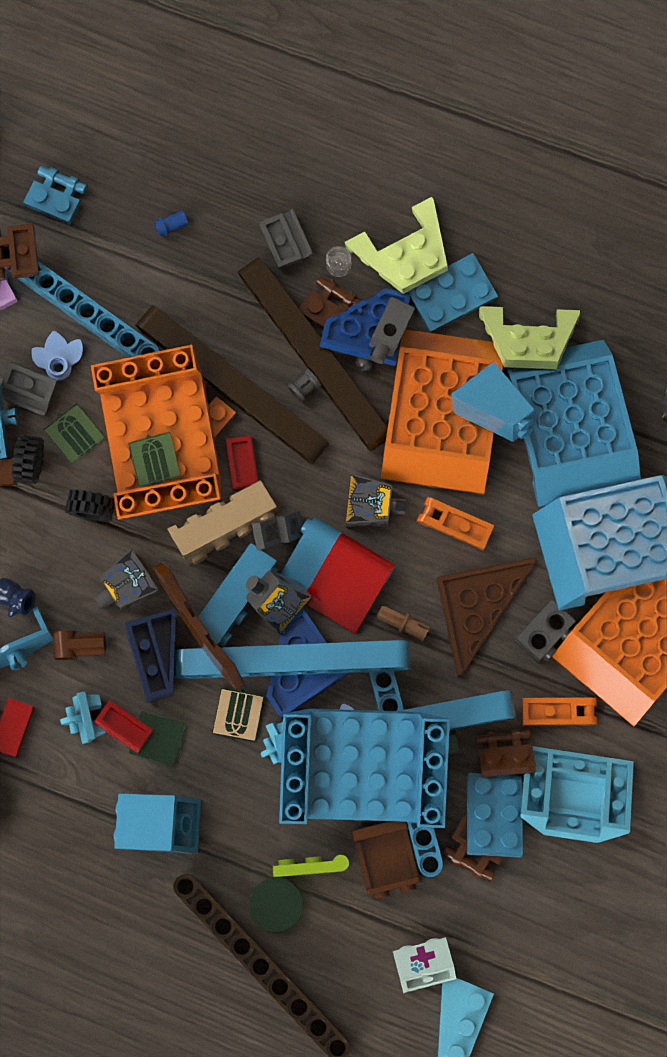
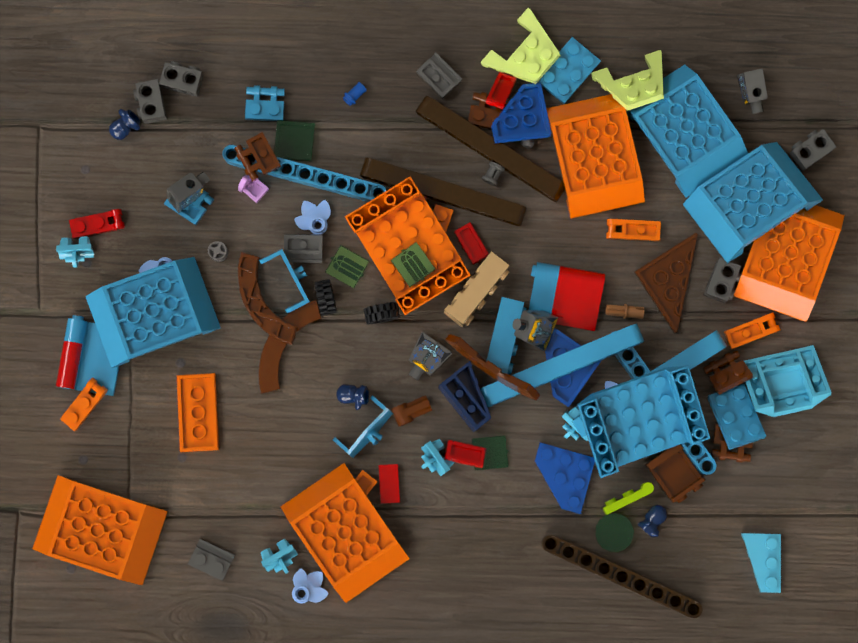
camera: 25 degrees left, 5 degrees up
dark azure slope [114,794,201,853] -> none
piece [212,688,264,742] -> none
dark grey slope [252,511,303,549] -> none
clear wheel [326,246,352,277] -> none
torso [346,474,407,528] -> none
dark grey torso [369,297,415,364] -> none
light aqua brick [393,937,456,993] -> none
dark azure slope [452,362,535,442] -> none
none -> clear green tile [274,120,315,162]
none -> red tile [486,72,517,110]
none -> blue plate [535,443,595,514]
none -> dark blue animal [638,505,668,537]

